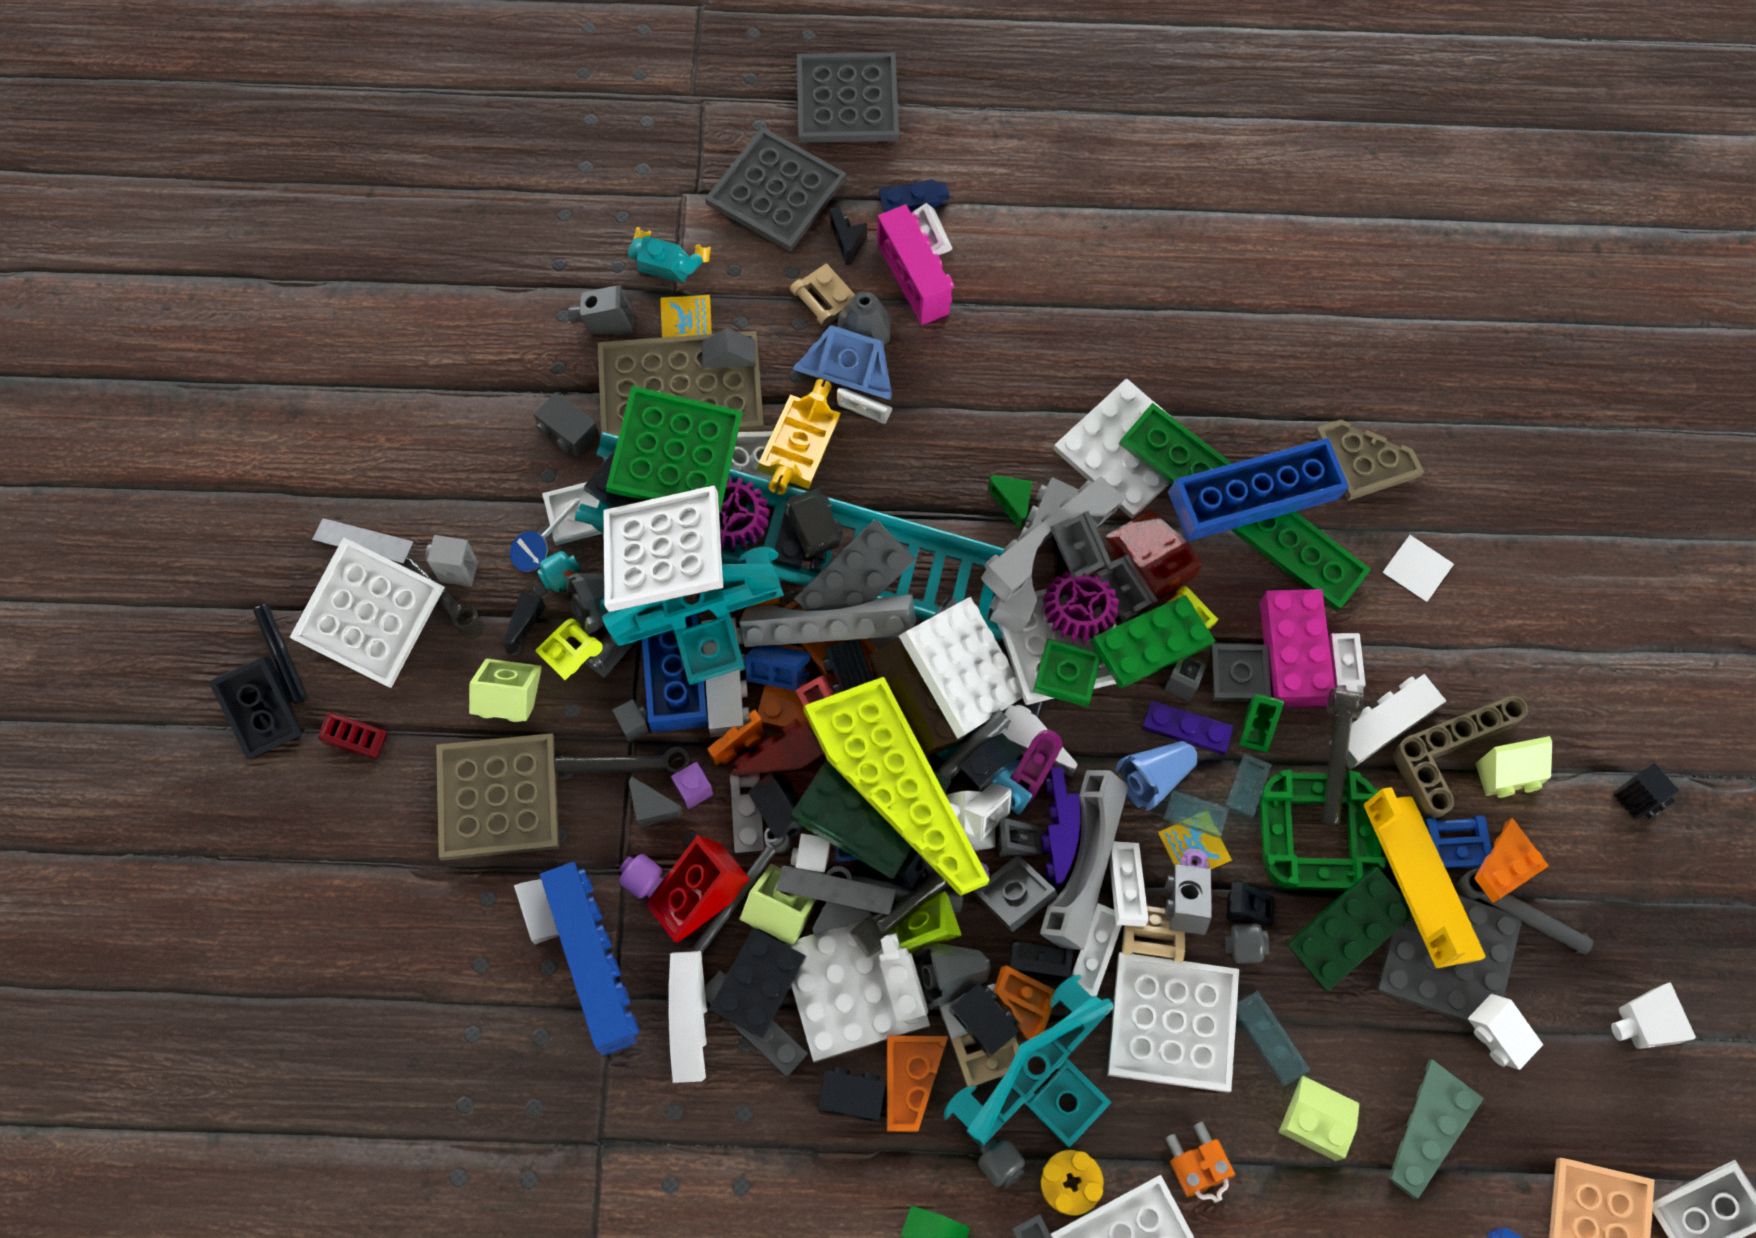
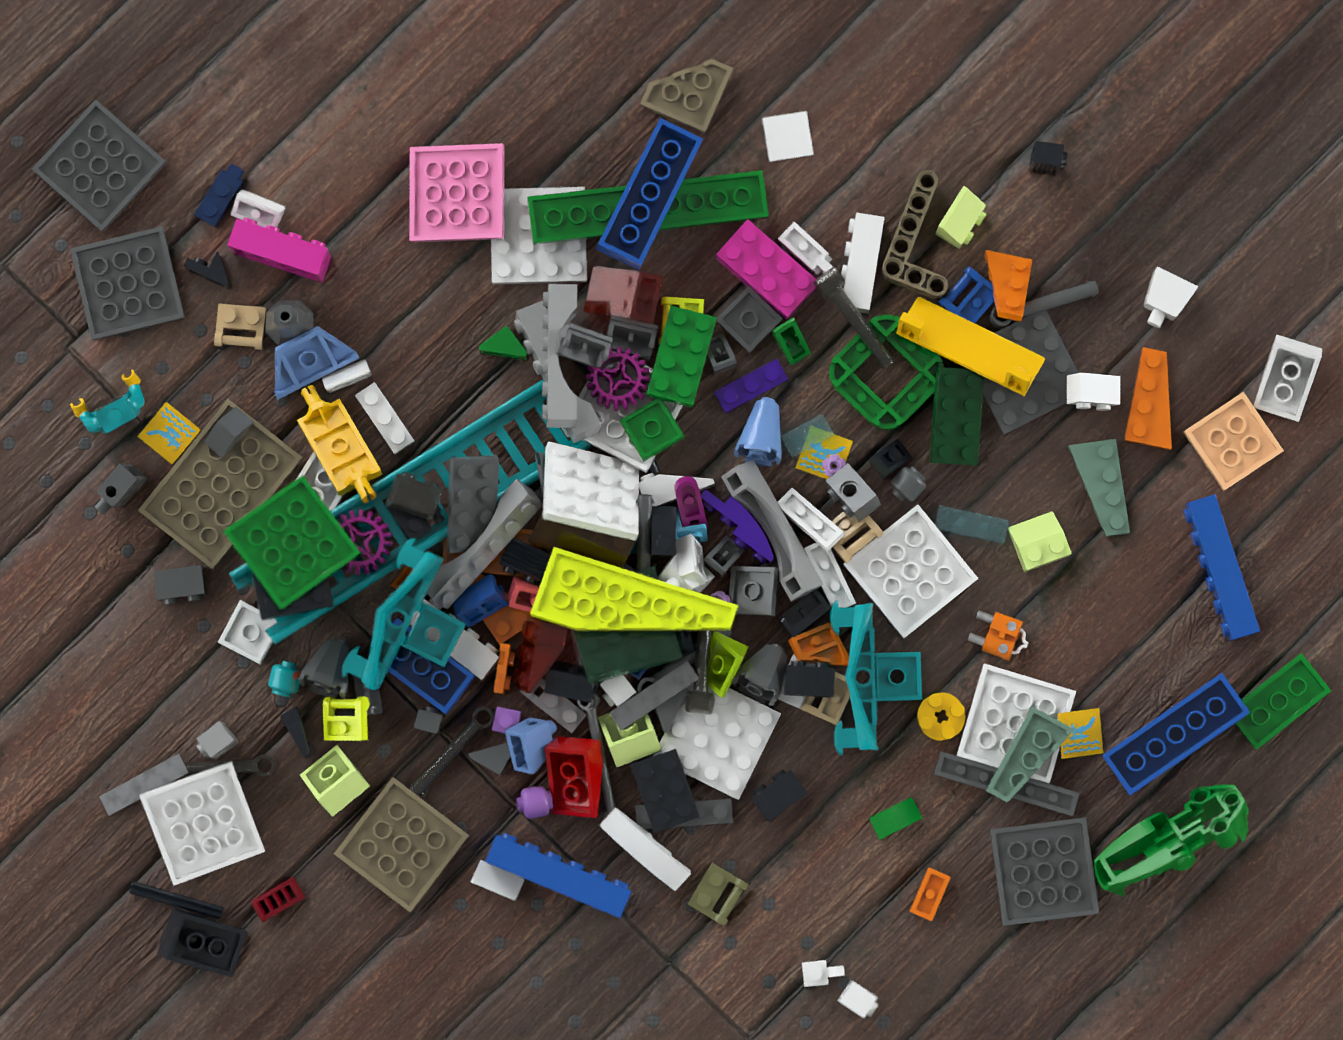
camera: 45 degrees left, 15 degrees up
blue piece [510,499,580,572] -> none
white plate [604,486,723,612] -> none
white hinge [879,933,928,1022] -> none
orange wing [887,1036,948,1132] -> none
dark grey head [978,1139,1025,1188] -> none
clear light blue plate [1224,754,1272,819] -> none
none -> white plate [355,382,415,455]
none -> bright pink plate [410,143,504,242]
none -> medium blue torso [505,717,557,774]
none -> olive plate [688,863,749,926]
none -> orange wing [1124,347,1172,450]

